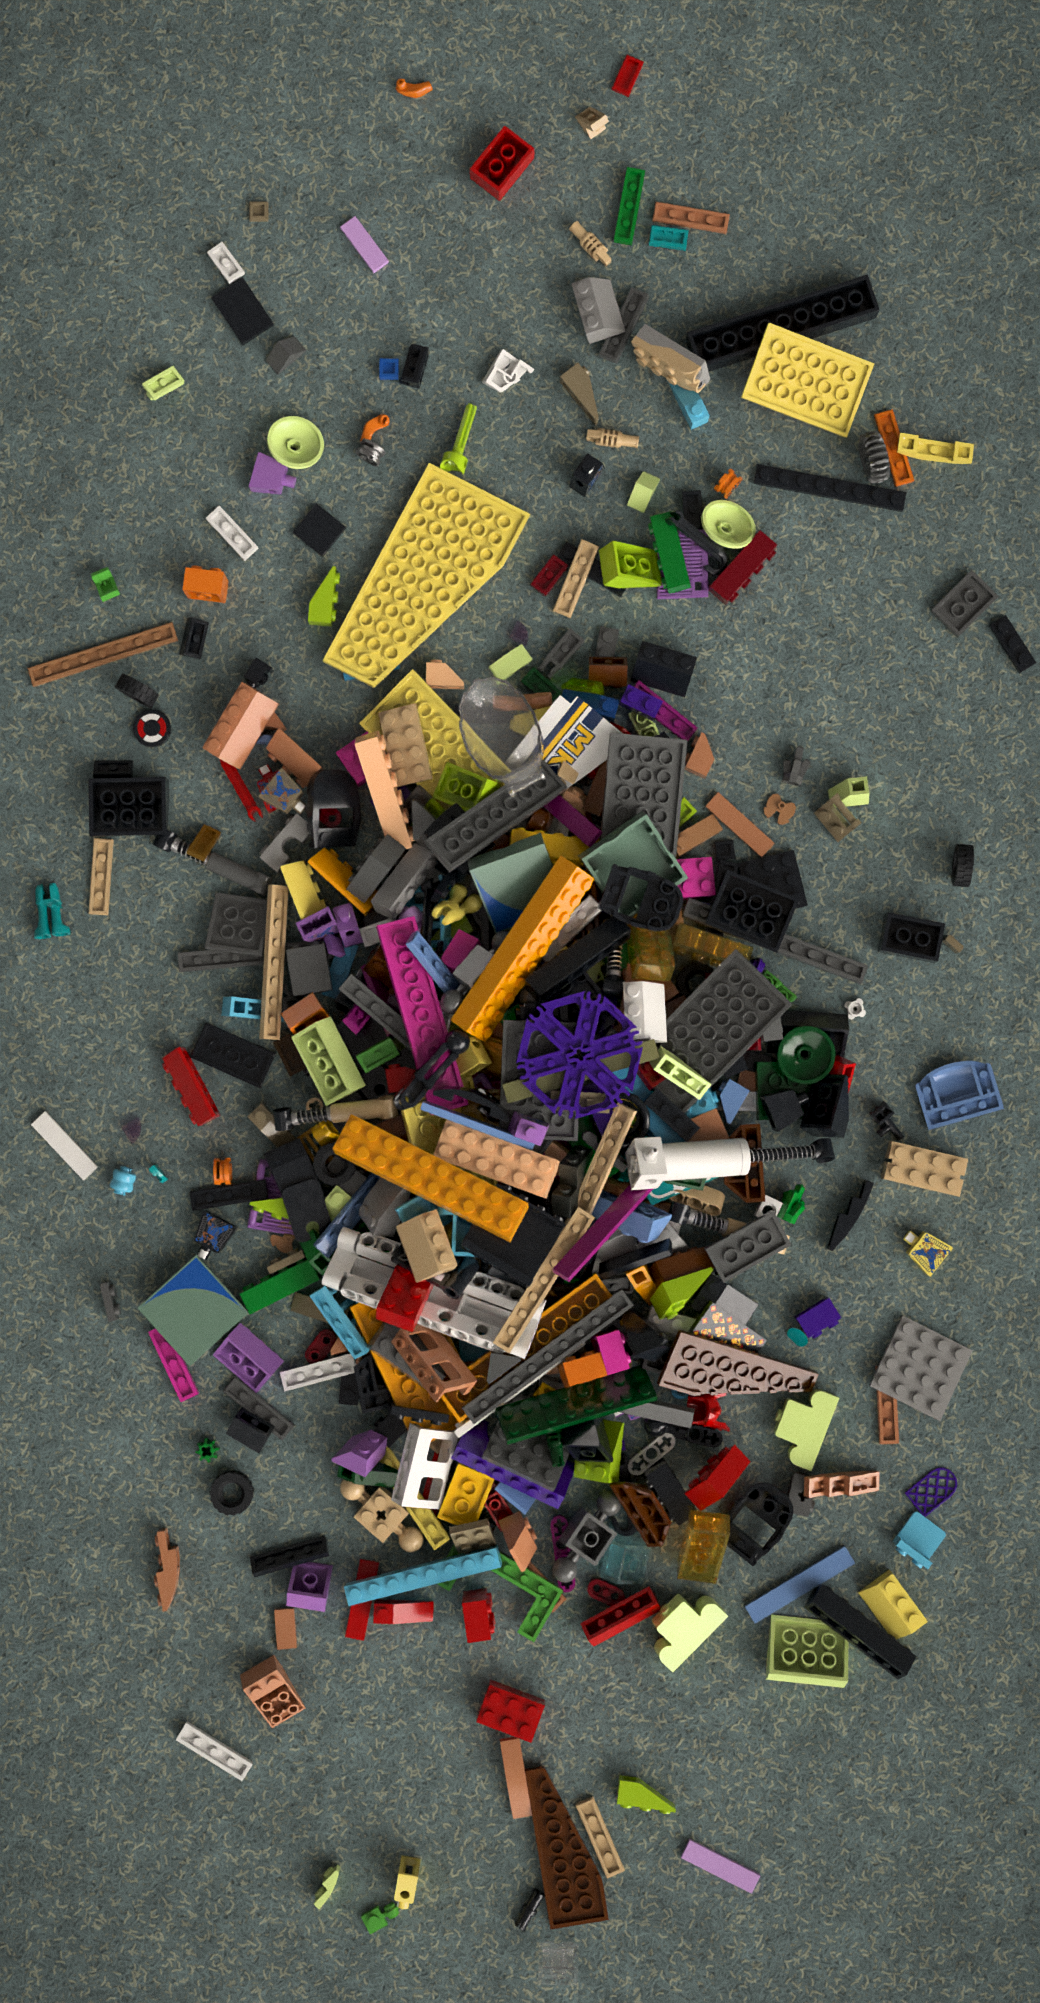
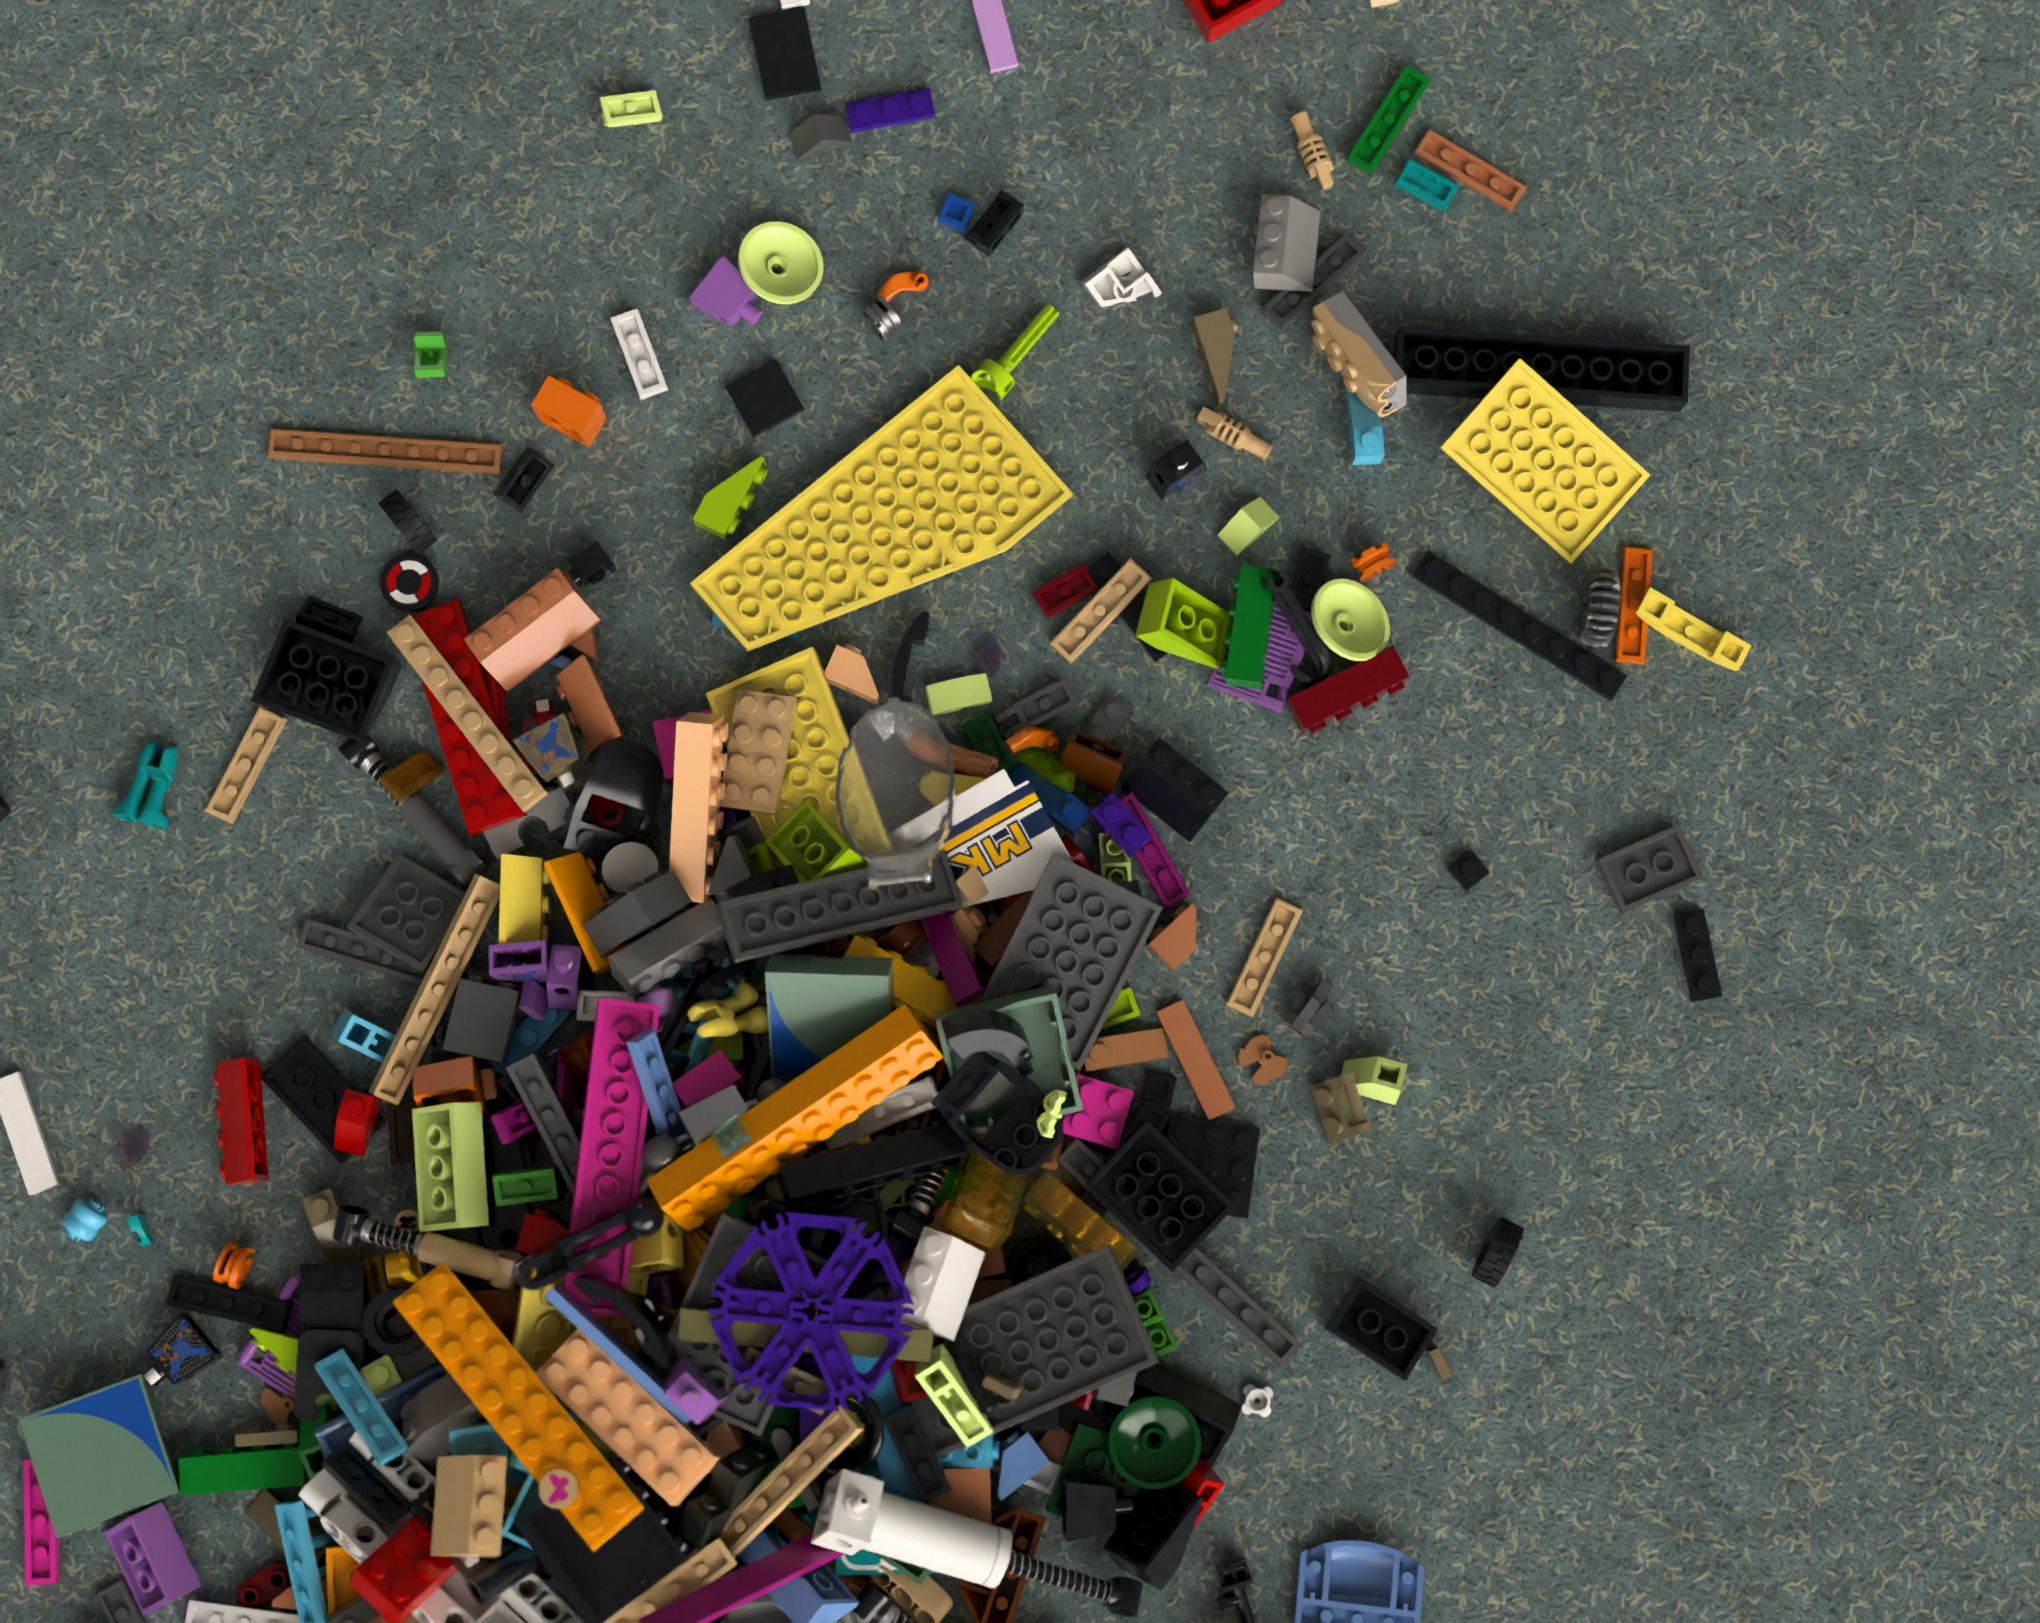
camera: 15 degrees right, 5 degrees down
none -> medium azure plate [315,1348,408,1467]
none -> black plate [322,1441,412,1530]
none -> red slope [334,1089,382,1157]
none -> tan plate [387,615,548,812]
none -> red plate [404,598,527,835]
none -> nougat tile [481,1068,502,1101]
none -> tan sticker [539,1469,578,1509]
none -> white sticker [602,842,658,894]
none -> clear light blue tile [708,1113,751,1158]
none -> dark purple plate [846,88,935,133]
none -> black slope [892,611,930,731]
none -> black arch [941,1010,1034,1076]
none -> black axle [955,1353,998,1414]
none -> dark tan tile [982,1374,1022,1400]
none -> orange arm [1004,726,1061,754]
none -> yellowish green piece [1037,1090,1067,1138]
none -> tan tile [1226,897,1303,1018]
none -> black plate [1447,850,1490,892]

